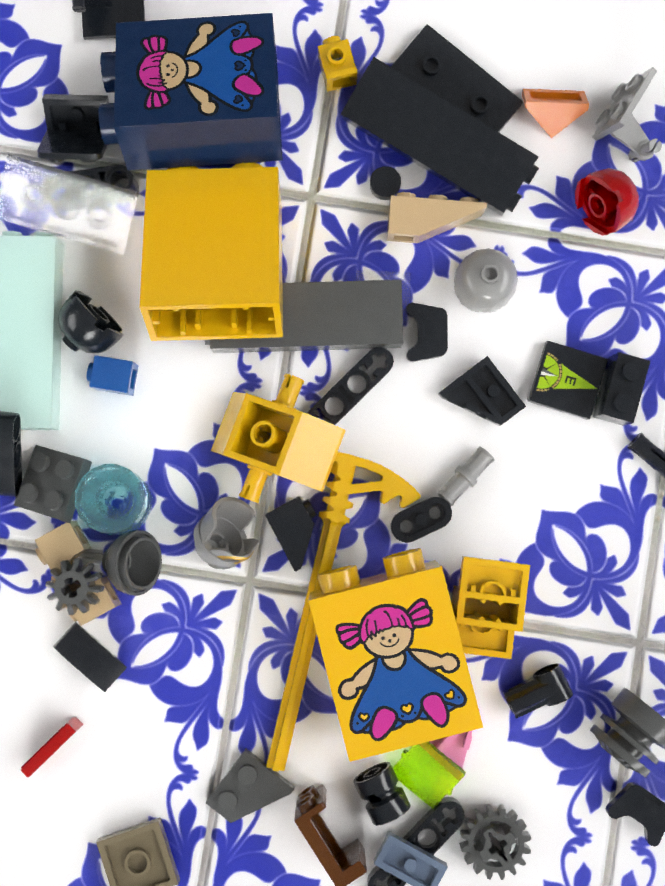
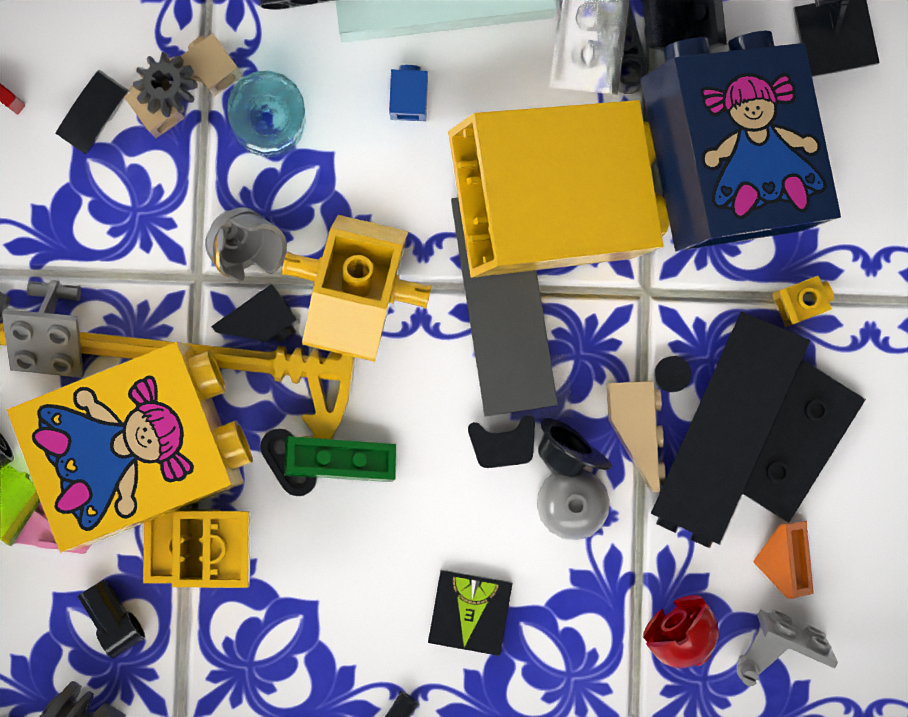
camera: 90 degrees right, 0 degrees up
dark grey plate [14,445,92,523] -> none
black cylinder [58,290,124,354] -> none
dark grey piece [102,530,162,596] -> none
black beam [307,347,394,425] -> none
light grey pin [437,446,495,506] -> none
black wing [438,356,526,426] -> none
black brick [593,352,650,426] -> none
none -> light grey plate [2,280,84,378]
none -> green plate [284,436,396,482]
none -> black piece [538,418,612,477]

